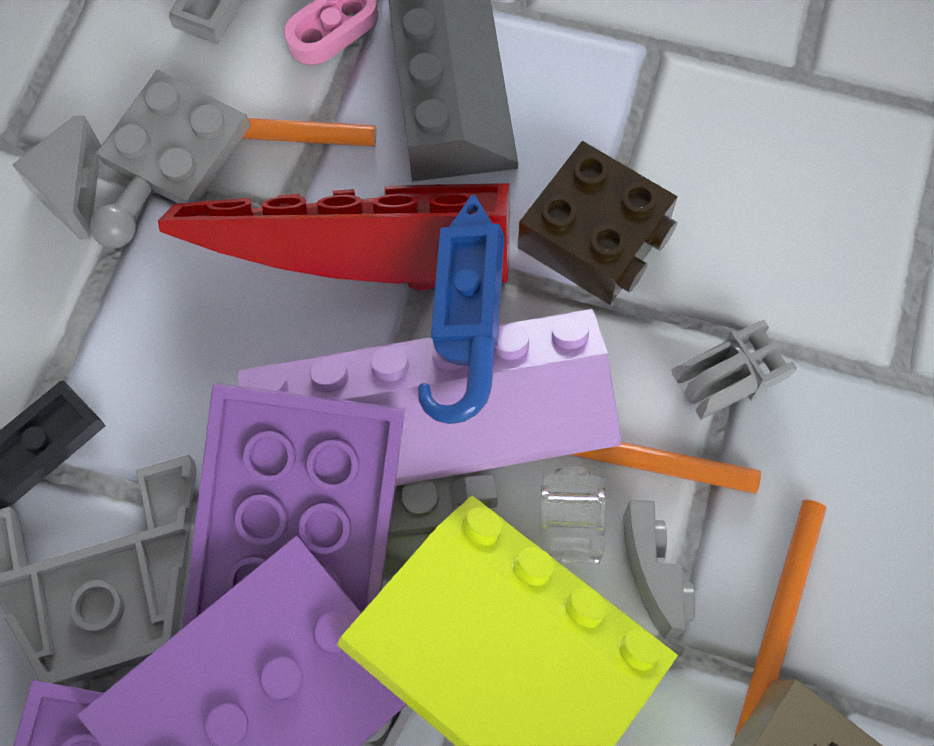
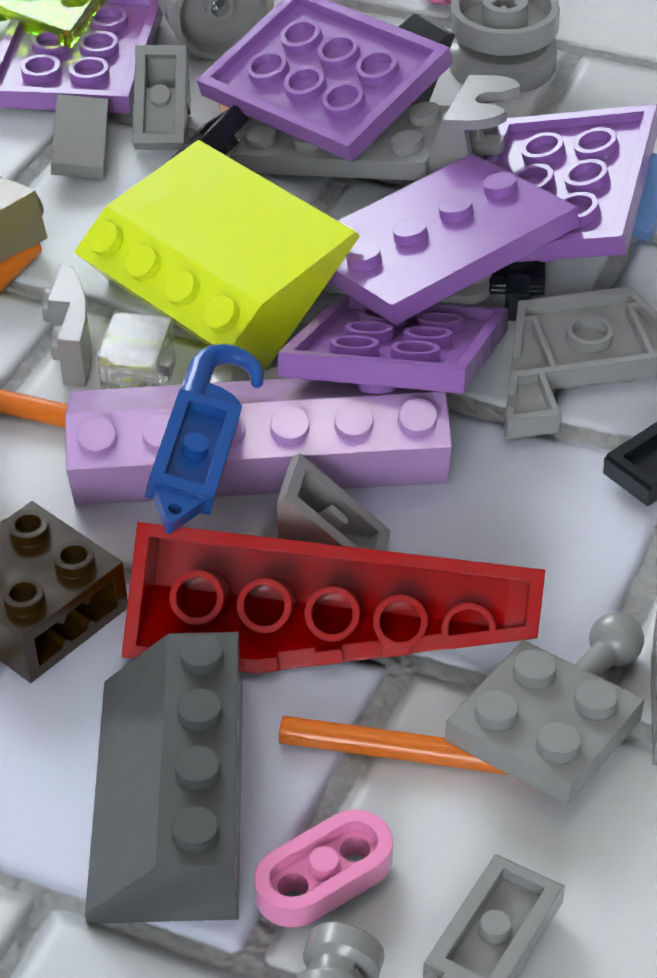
camera: 175 degrees left, 25 degrees down
none -> light grey slope [276,453,391,551]

